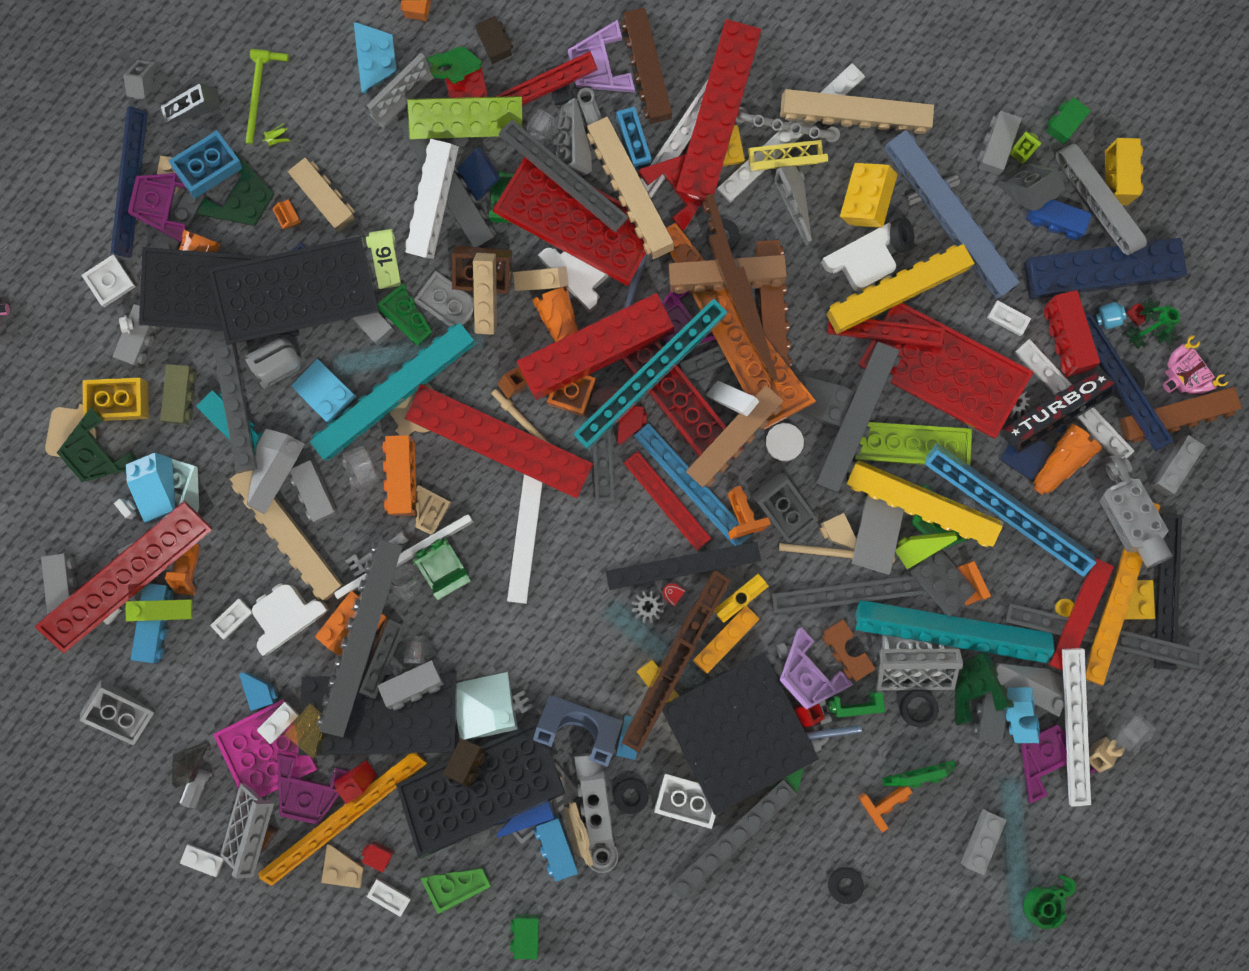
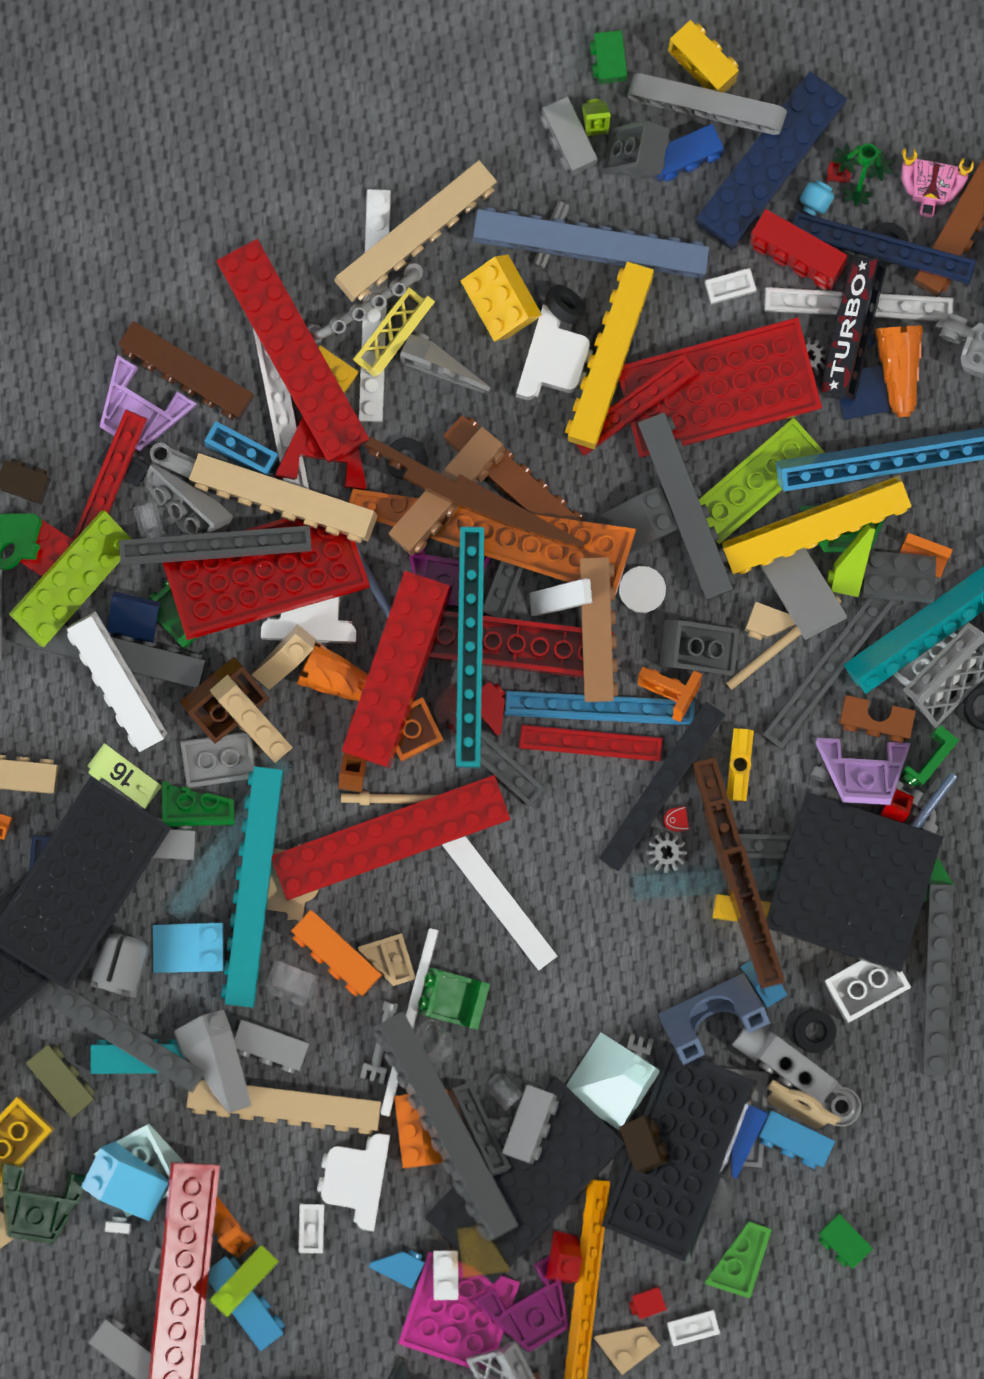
camera: 50 degrees left, 0 degrees up
light orange plate [692,606,759,674] -> none

